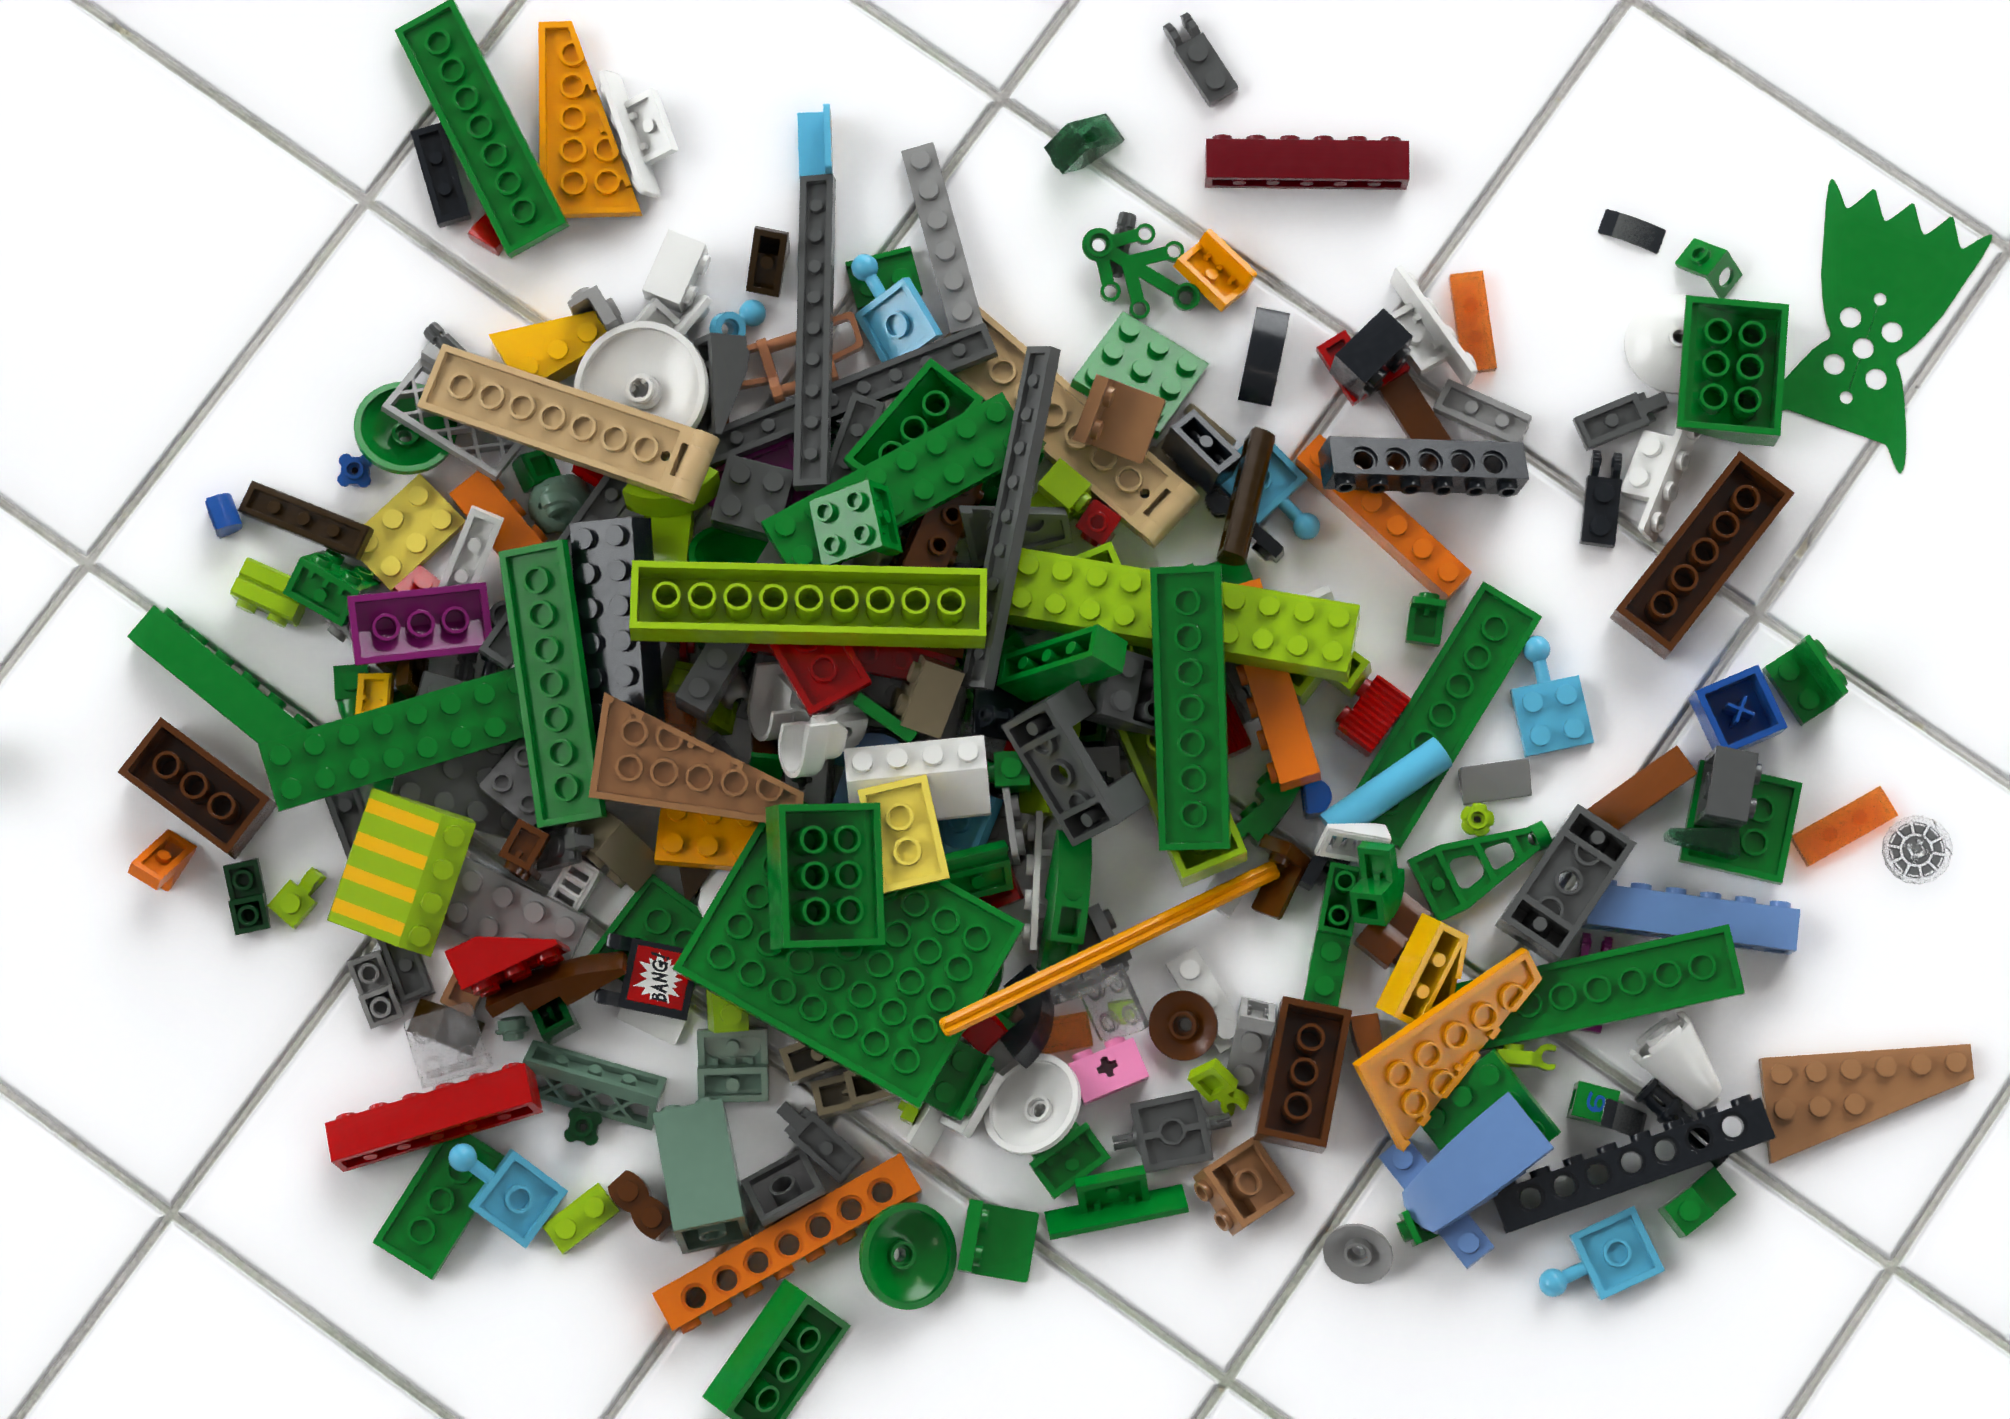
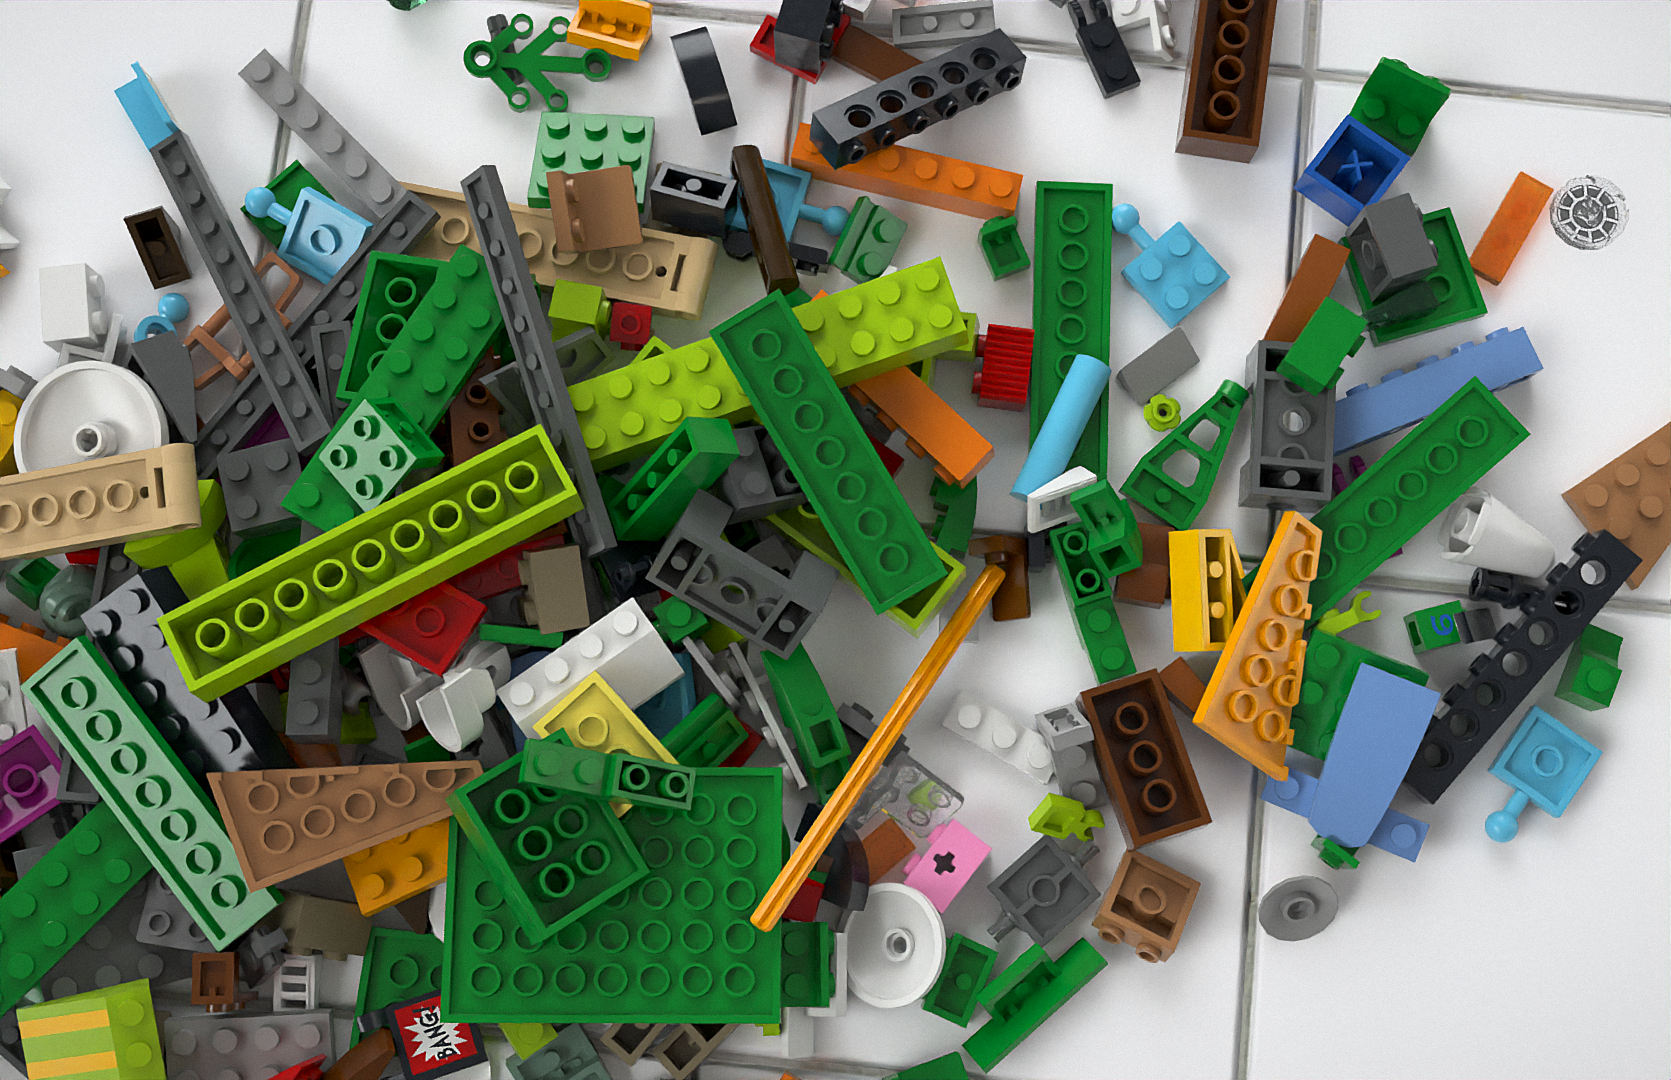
camera: 30 degrees left, 0 degrees up
reddish brown dish [1149,990,1218,1061] -> none
blue brick [1300,780,1332,819] -> none
none -> green slope [518,738,696,811]
none -> green plate [827,196,909,284]
none -> green brick [1275,296,1368,397]

